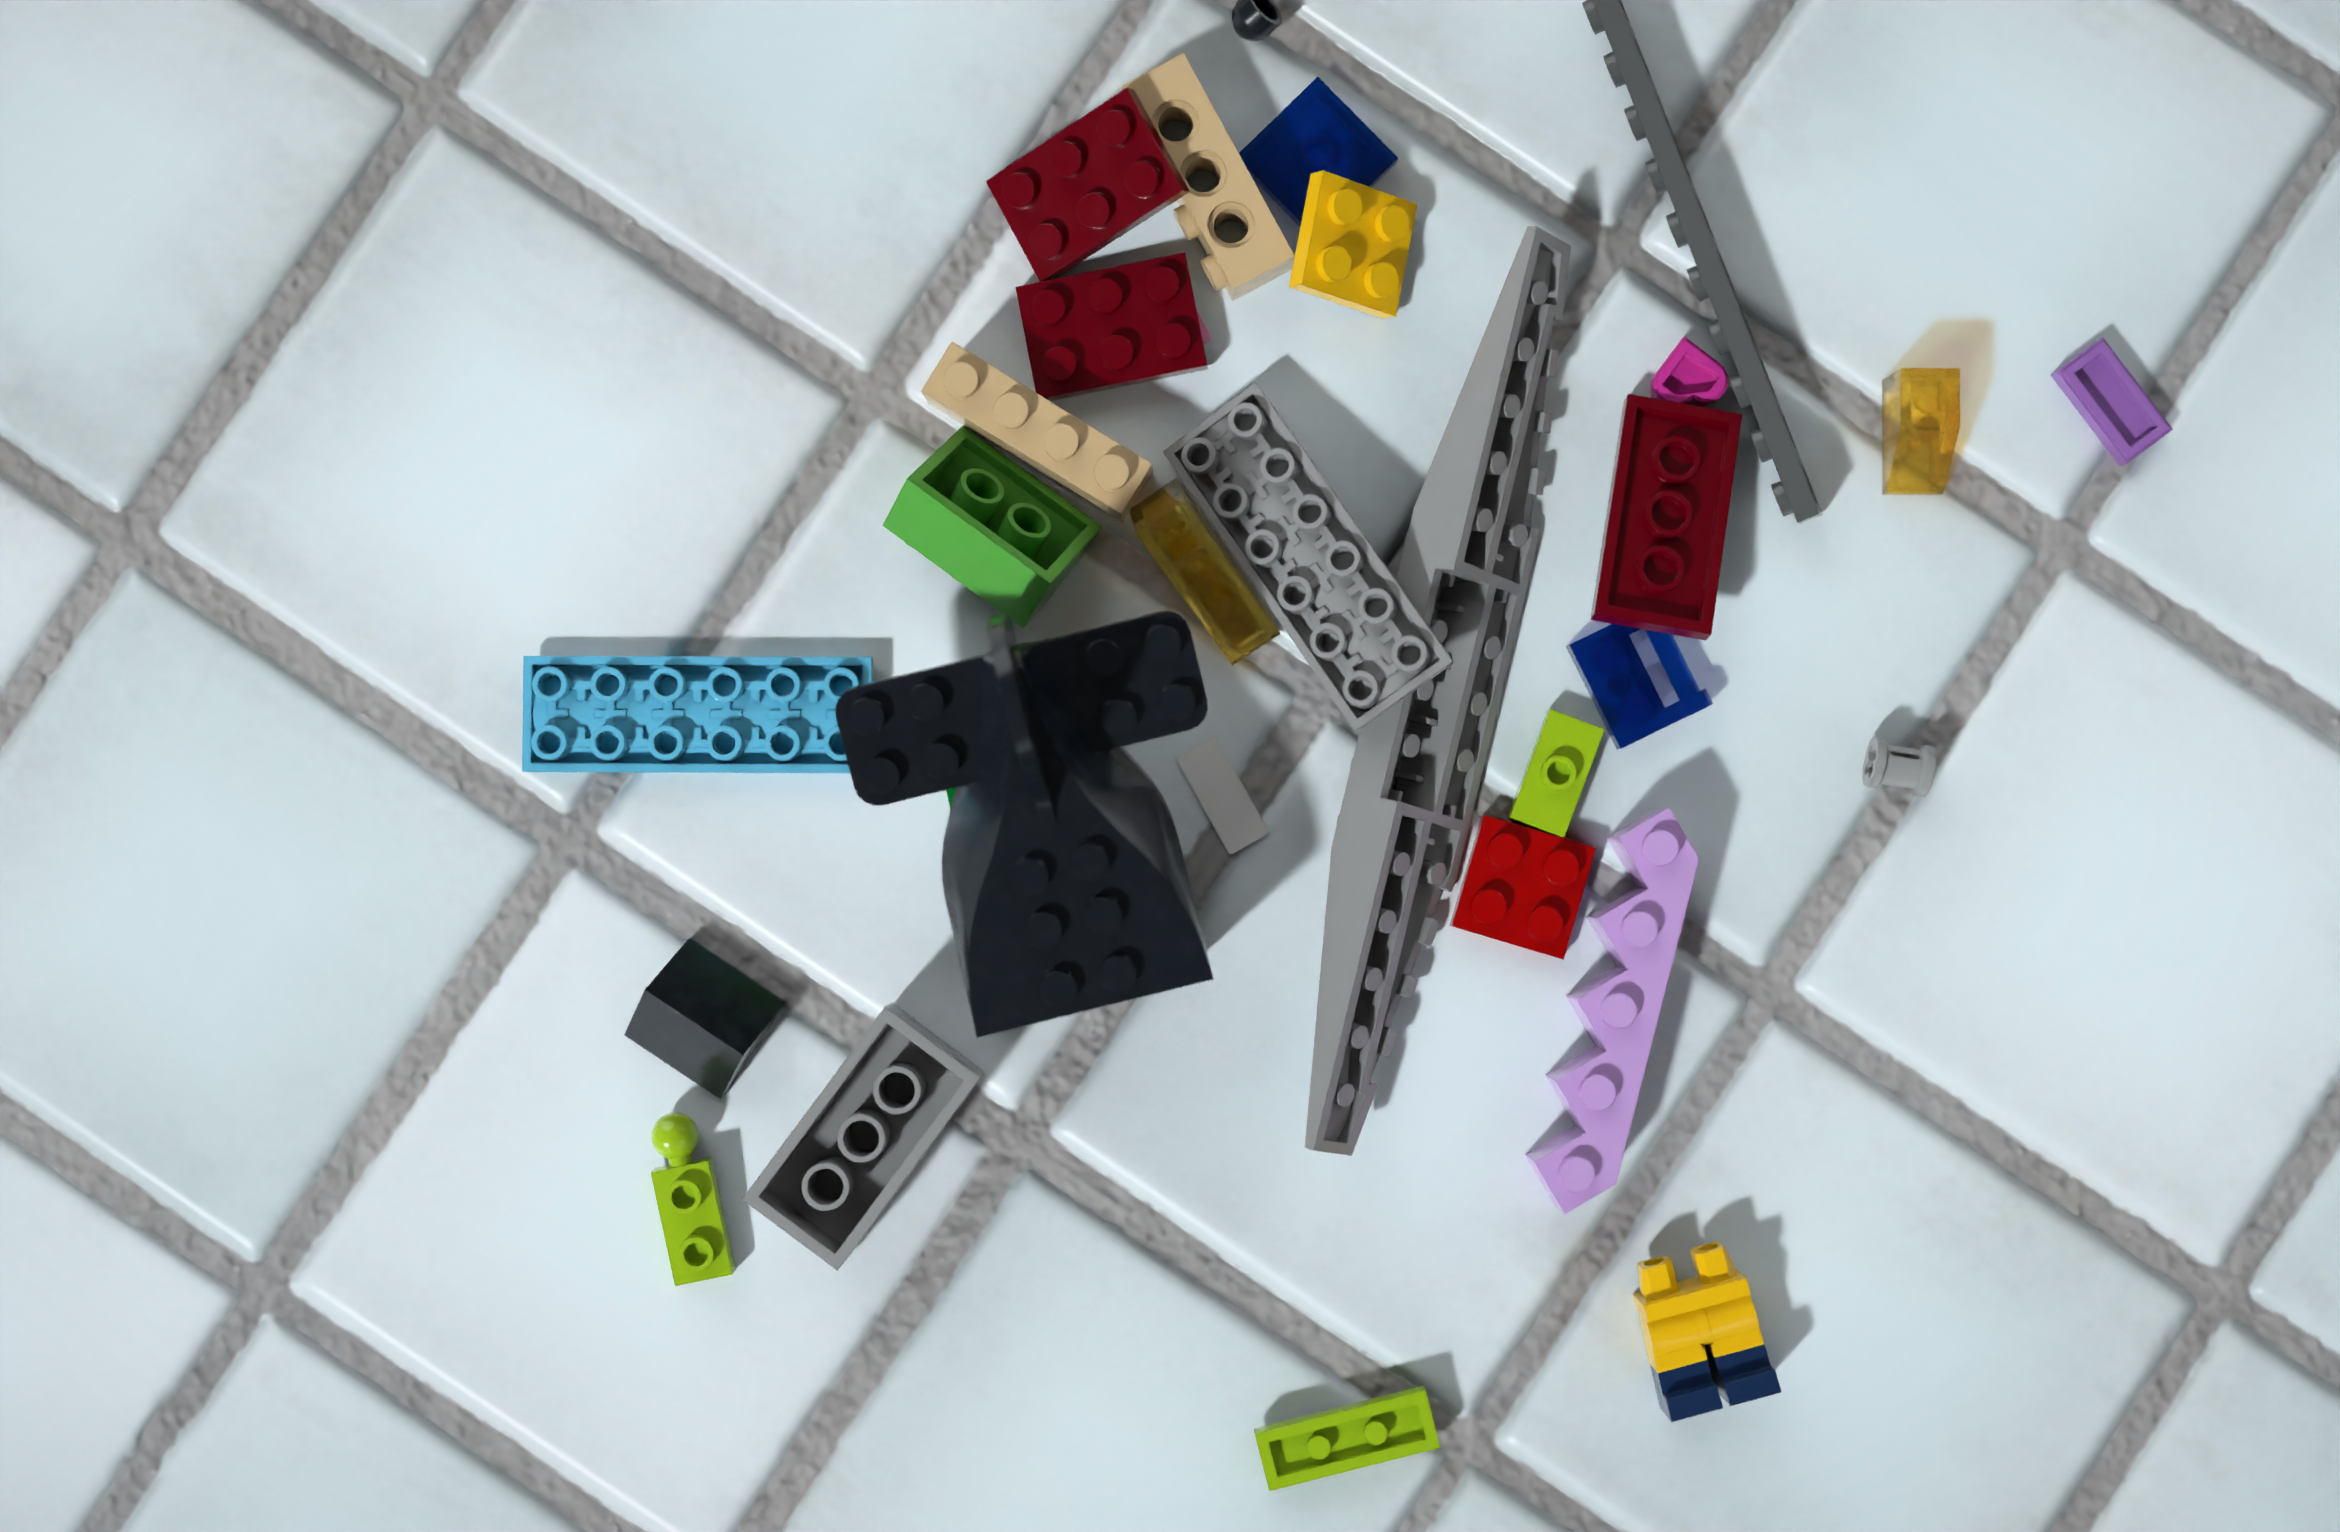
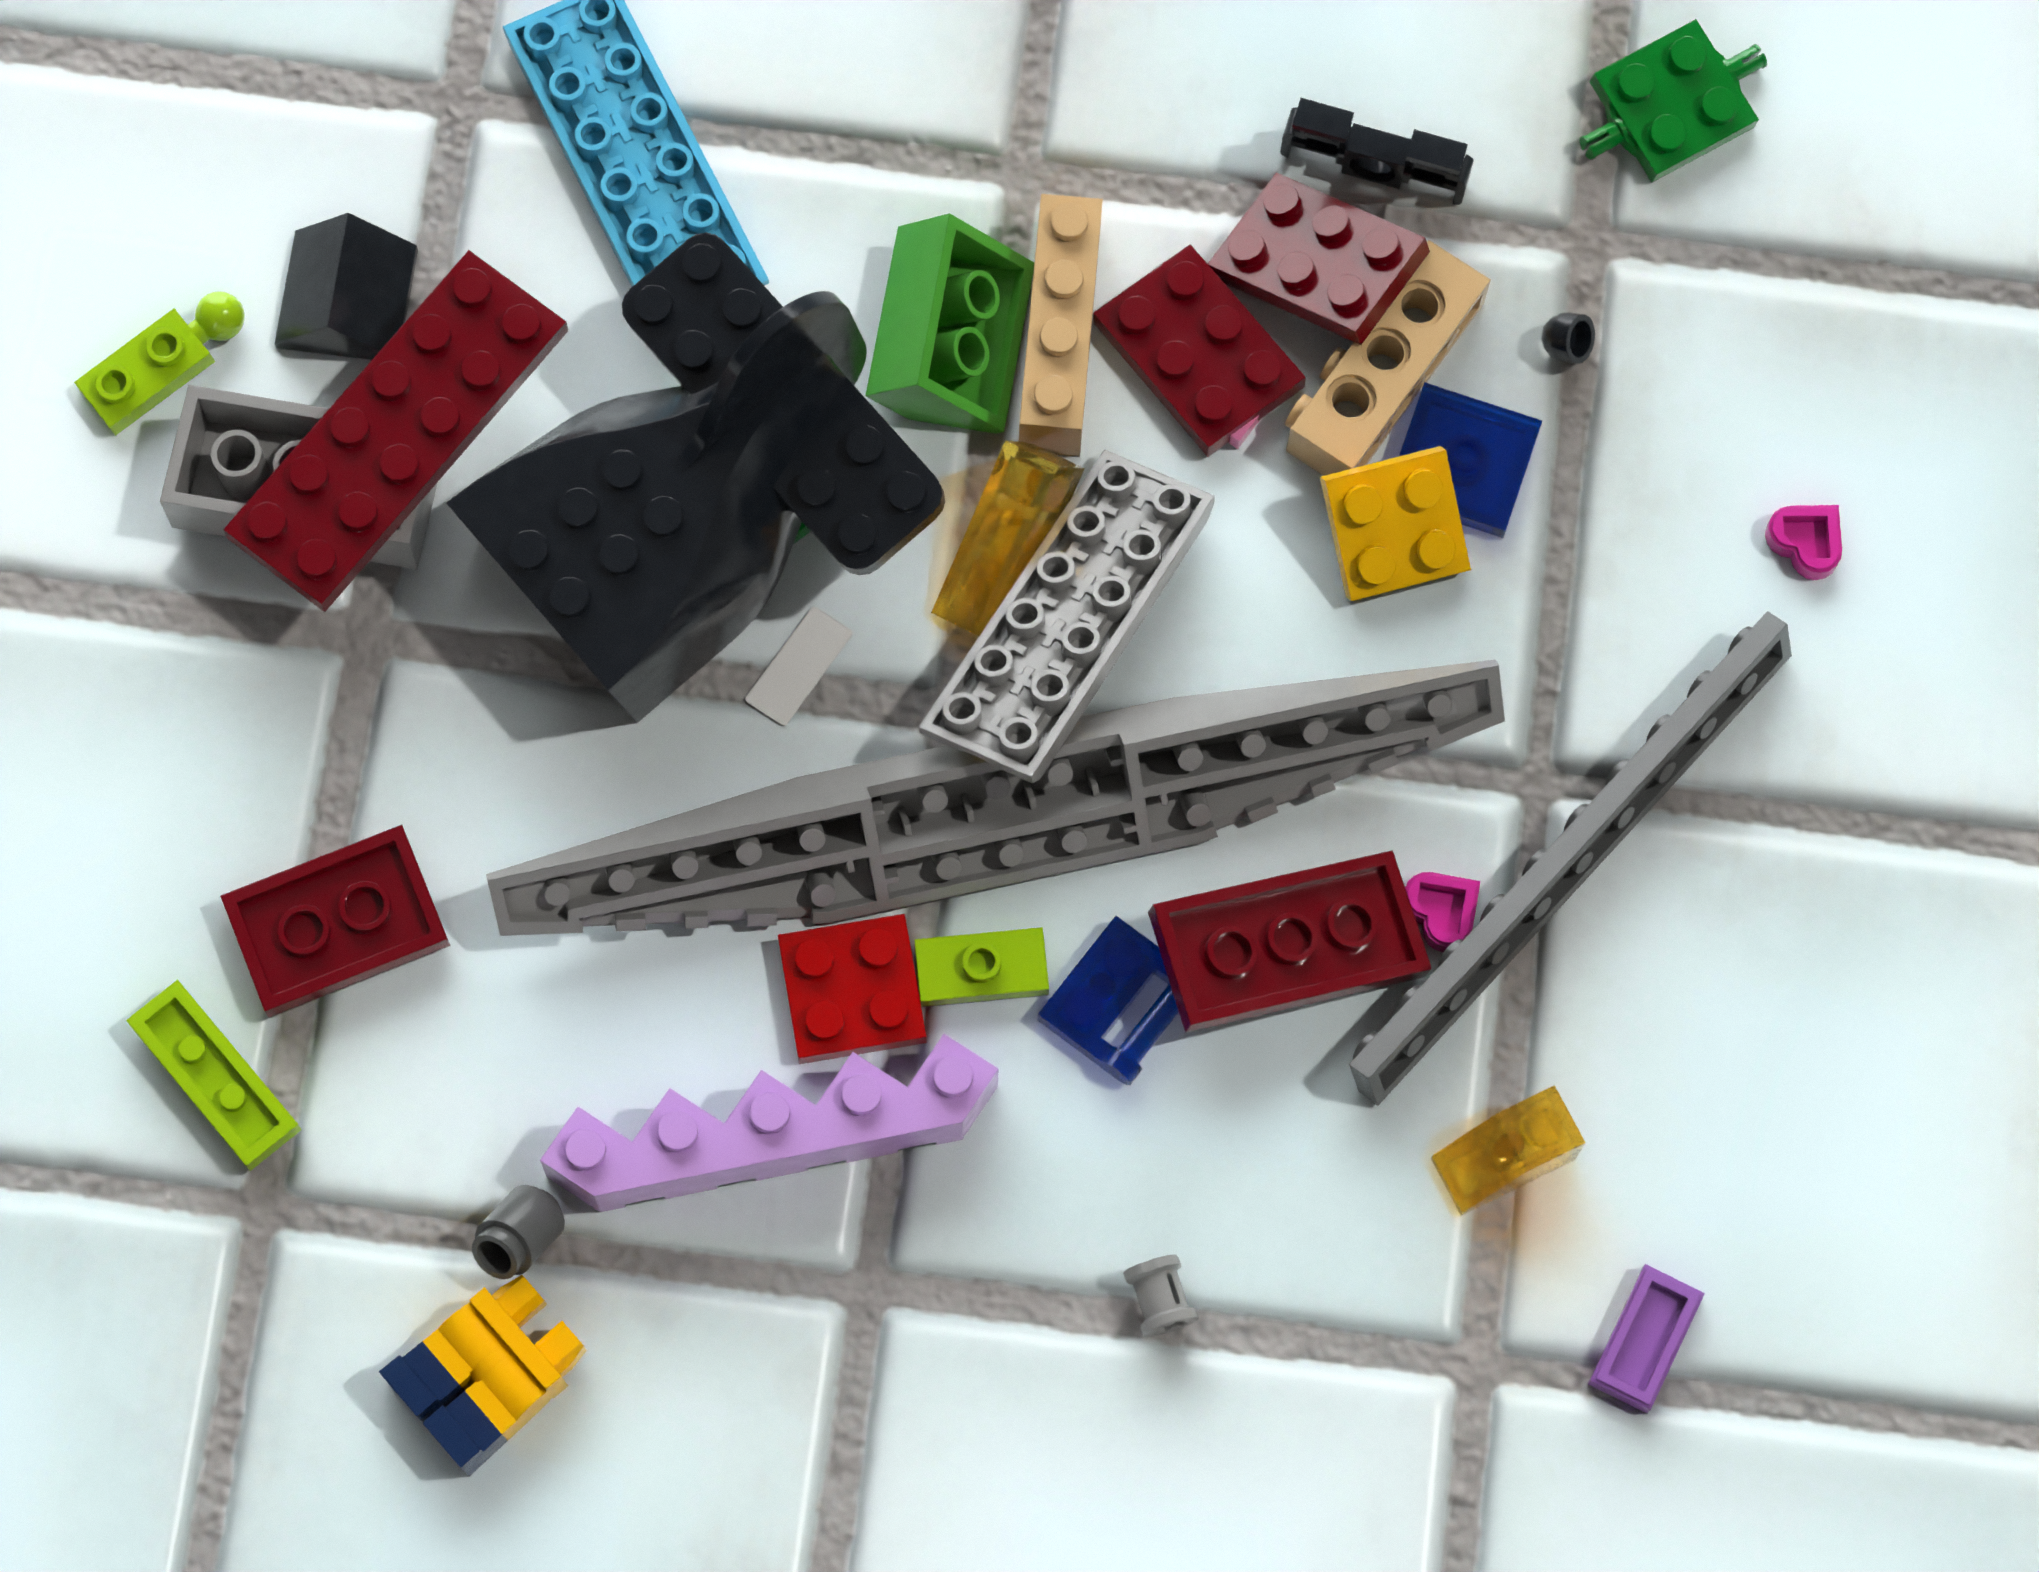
camera: 60 degrees right, 15 degrees down
none -> dark red plate [220,825,450,1018]
none -> dark red plate [223,250,568,612]
none -> dark grey brick [472,1185,565,1279]
none -> black piece [1280,98,1474,205]

